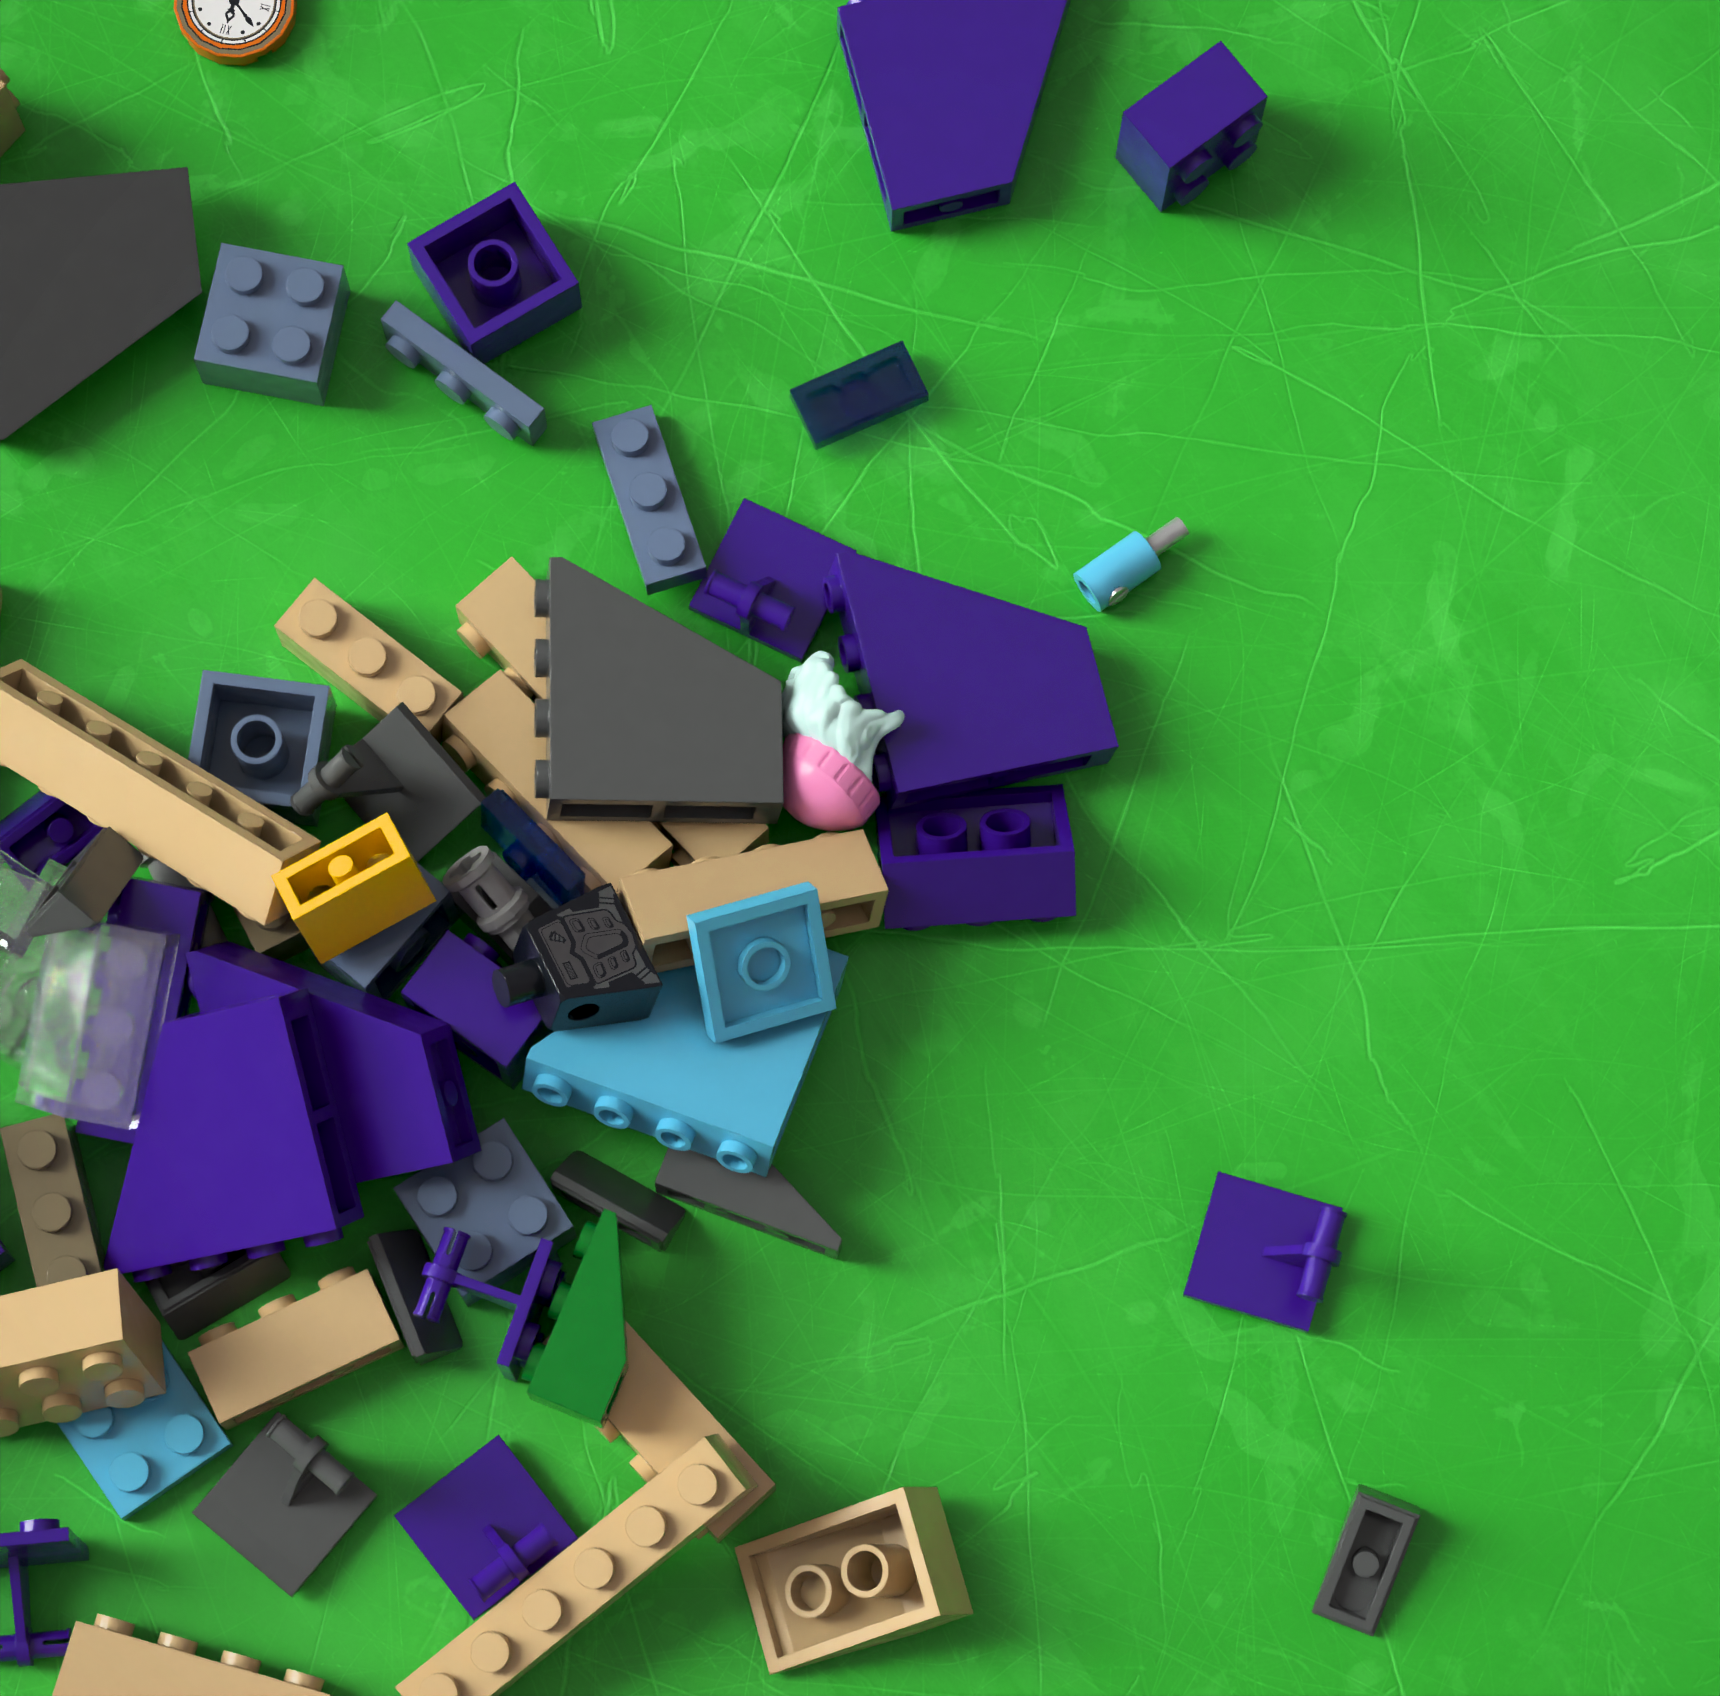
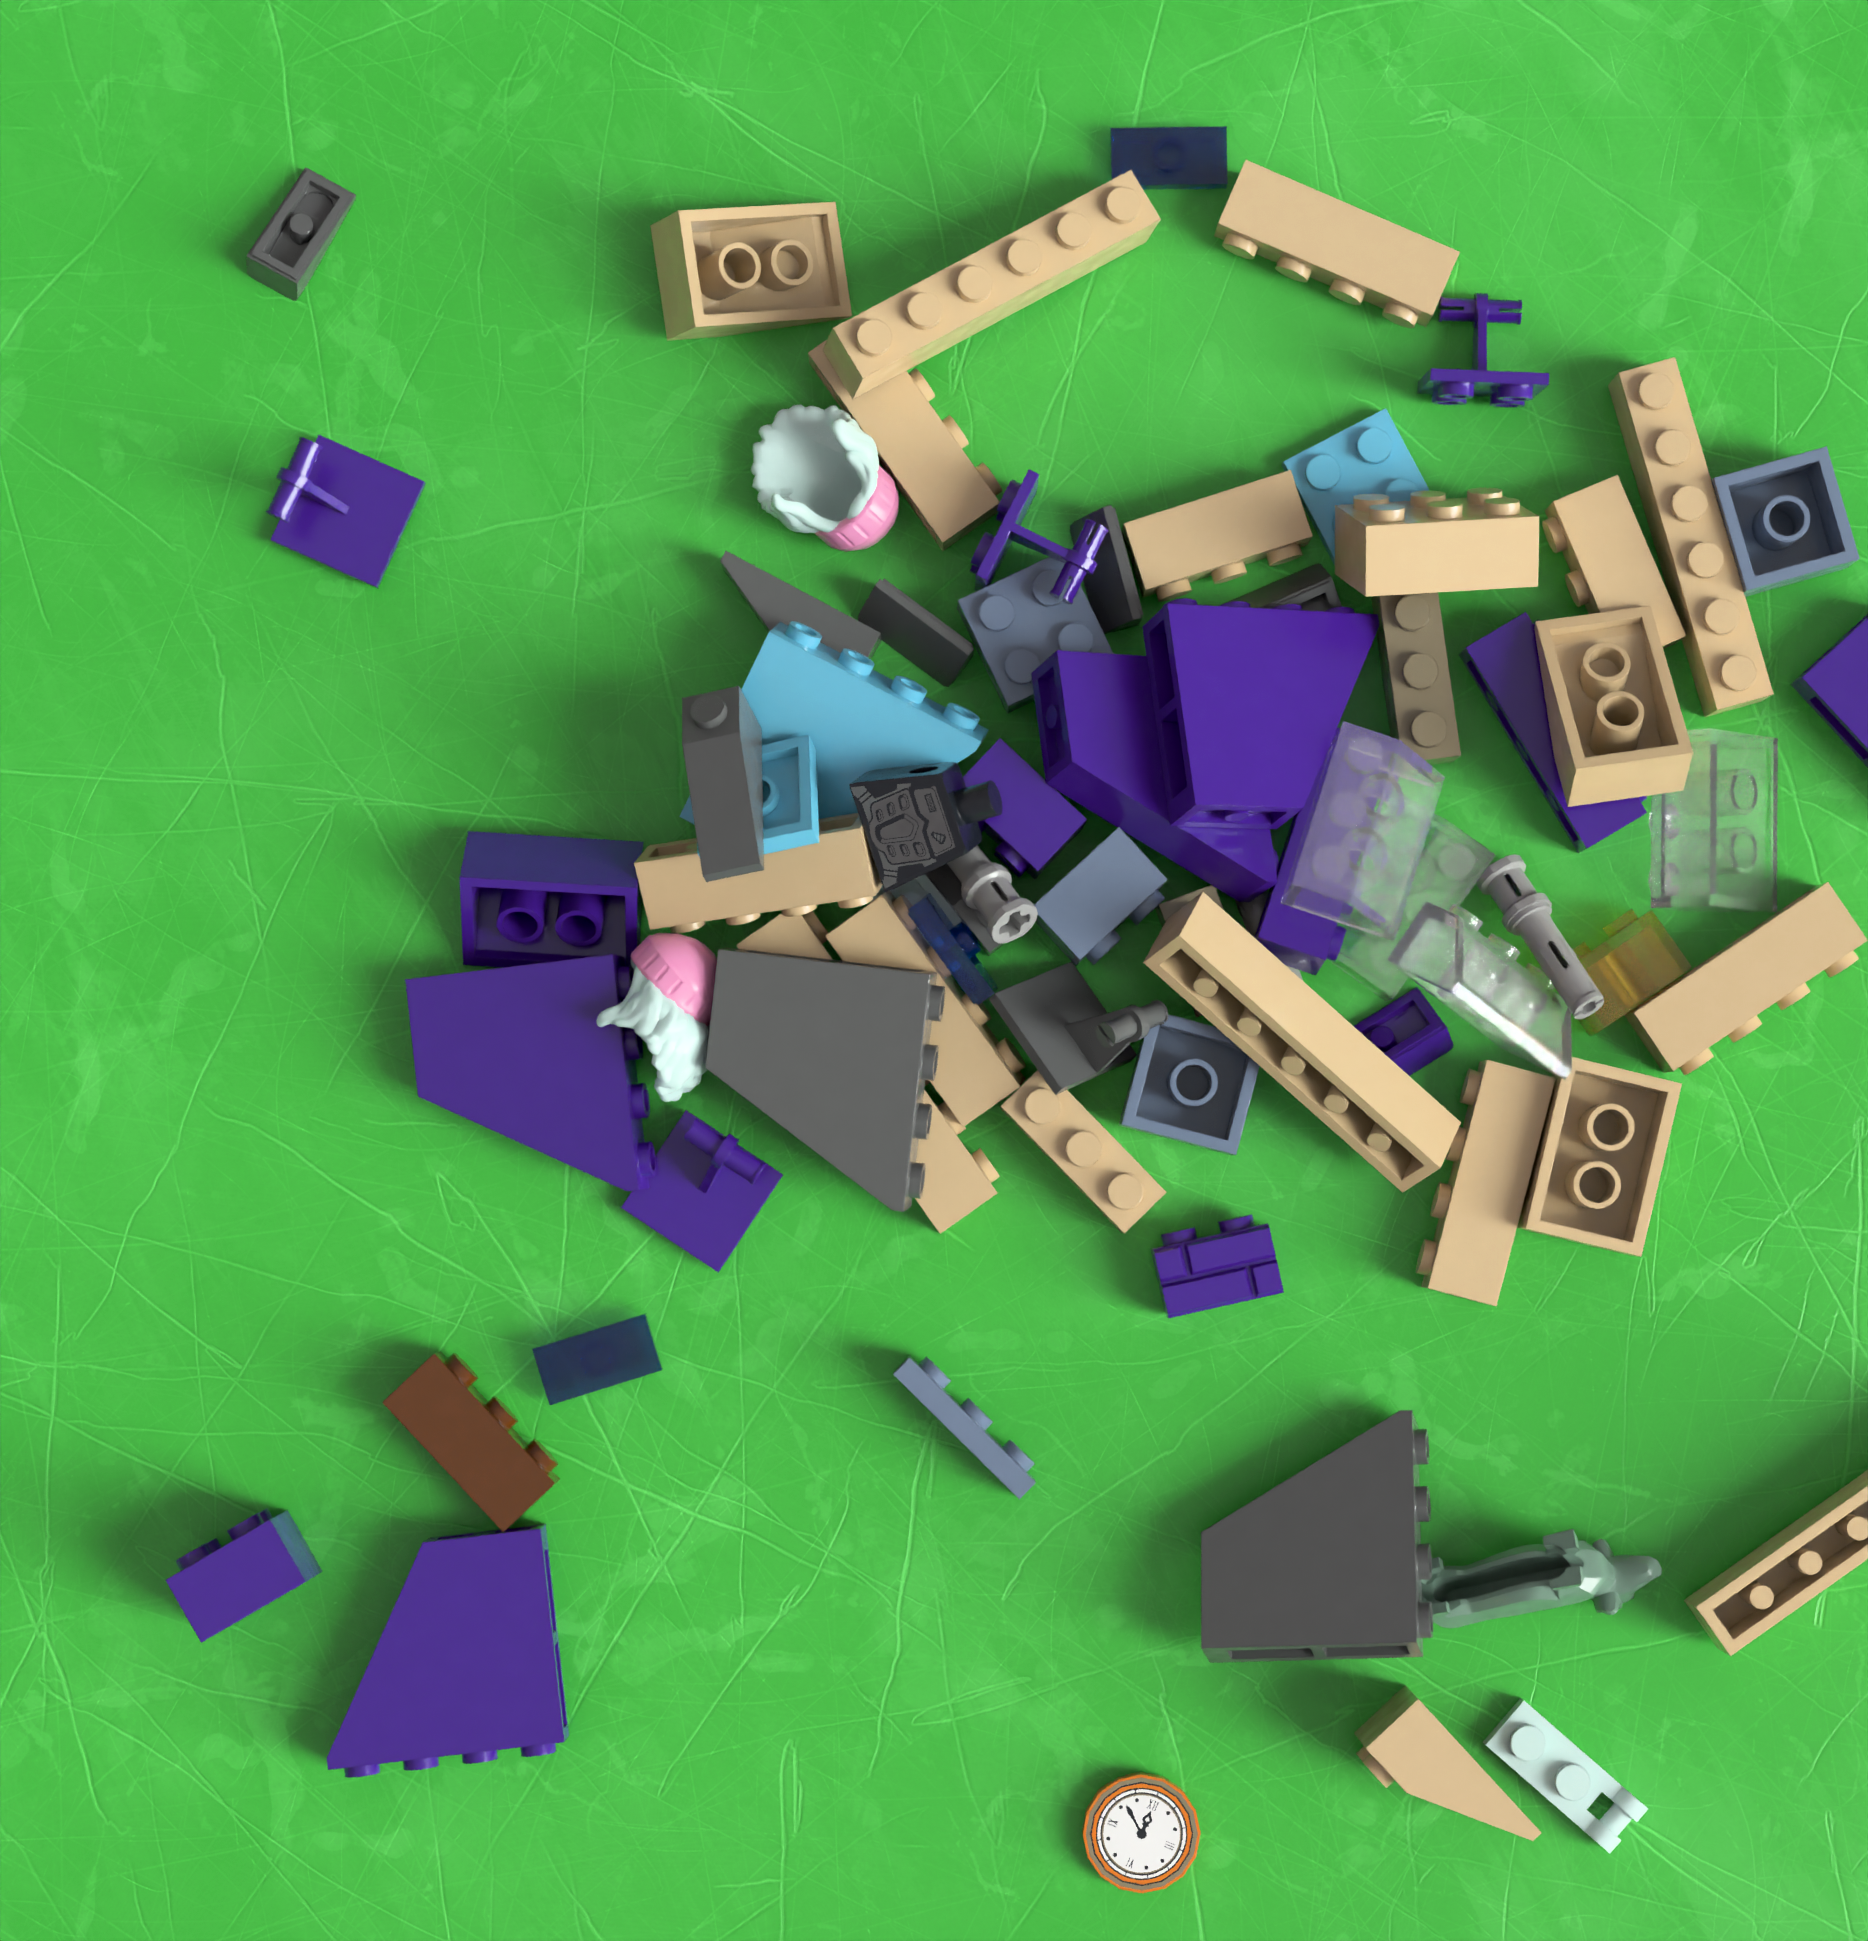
camera: 170 degrees left, 10 degrees up
dark grey slope [25,826,143,937] -> none
dark grey plate [192,1412,378,1598] -> none
sand blue brick [194,243,350,406] -> none
yellow brick [271,813,437,964] -> none
dark purple plate [394,1434,578,1621] -> none
dark purple brick [407,182,582,364] -> none
green slope [521,1208,629,1429] -> none
sand blue plate [592,405,708,595] -> none
medium azure piece [1073,517,1189,612] -> none
none -> reddish brown brick [382,1351,560,1532]
none -> dark grey slope [682,686,764,882]
none -> light aqua hair [751,405,899,552]
none -> dark purple brick [1151,1214,1284,1318]

